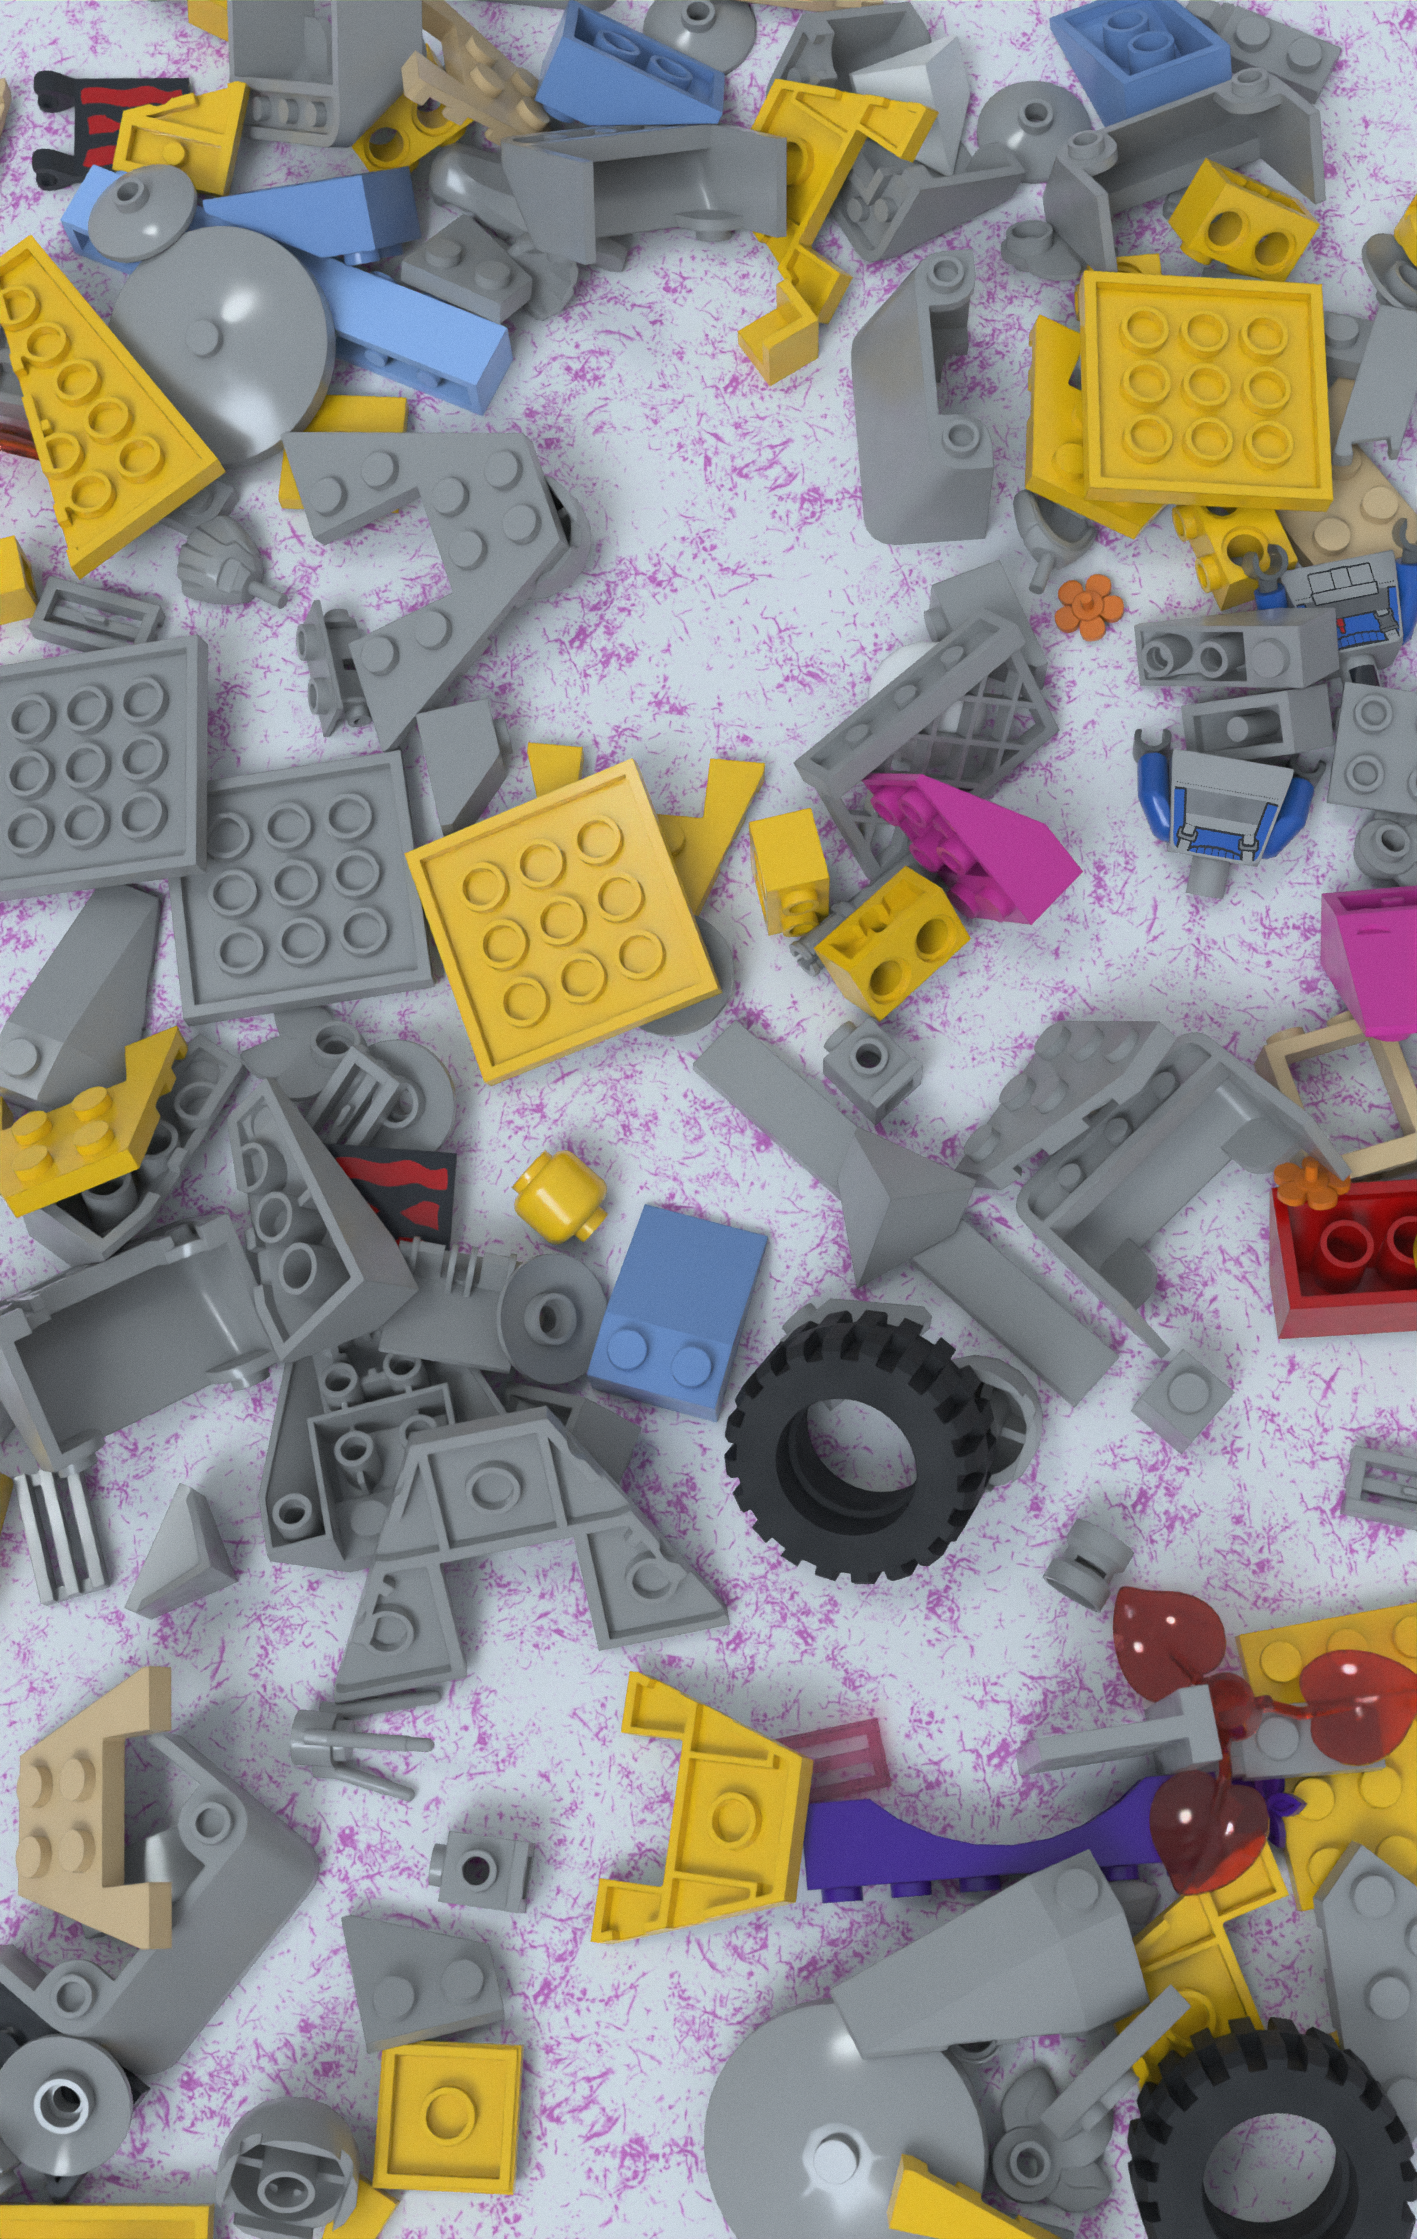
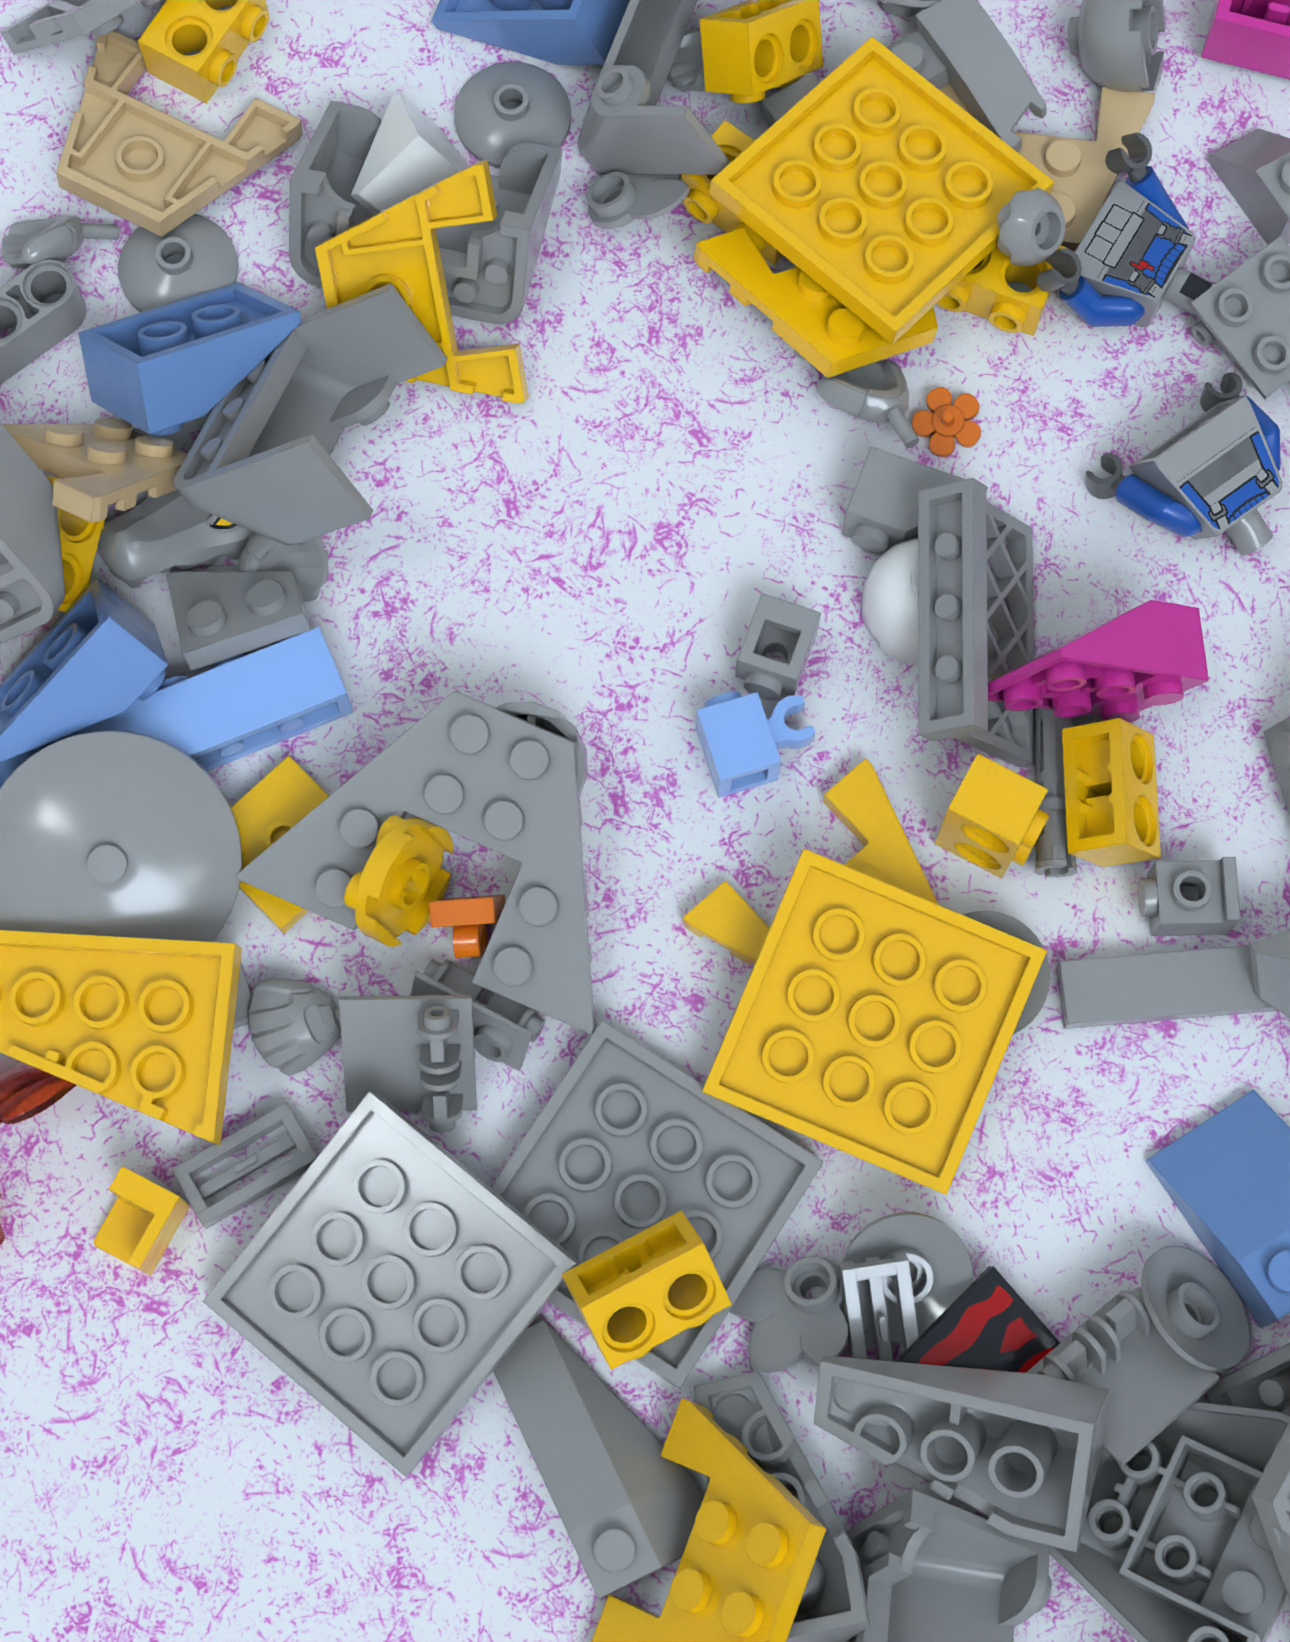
camera: 55 degrees left, 0 degrees up
light grey slope [415,698,513,837] -> none
yellow head [511,1150,608,1245] -> none
yellow panel [737,278,819,386] -> none
light grey windscreen [851,249,994,545] -> none
light grey slope [1134,608,1340,688] -> none
light grey slope [1181,683,1334,760] -> none
none -> light grey hinge [339,995,477,1132]
none -> yellow plate [344,815,453,947]
none -> orange tile [429,894,506,958]
none -> yellow brick [561,1210,732,1370]
none -> light blue brick [696,691,815,798]
none -> light grey brick [735,593,821,700]
none -> light grey plate [997,188,1066,266]

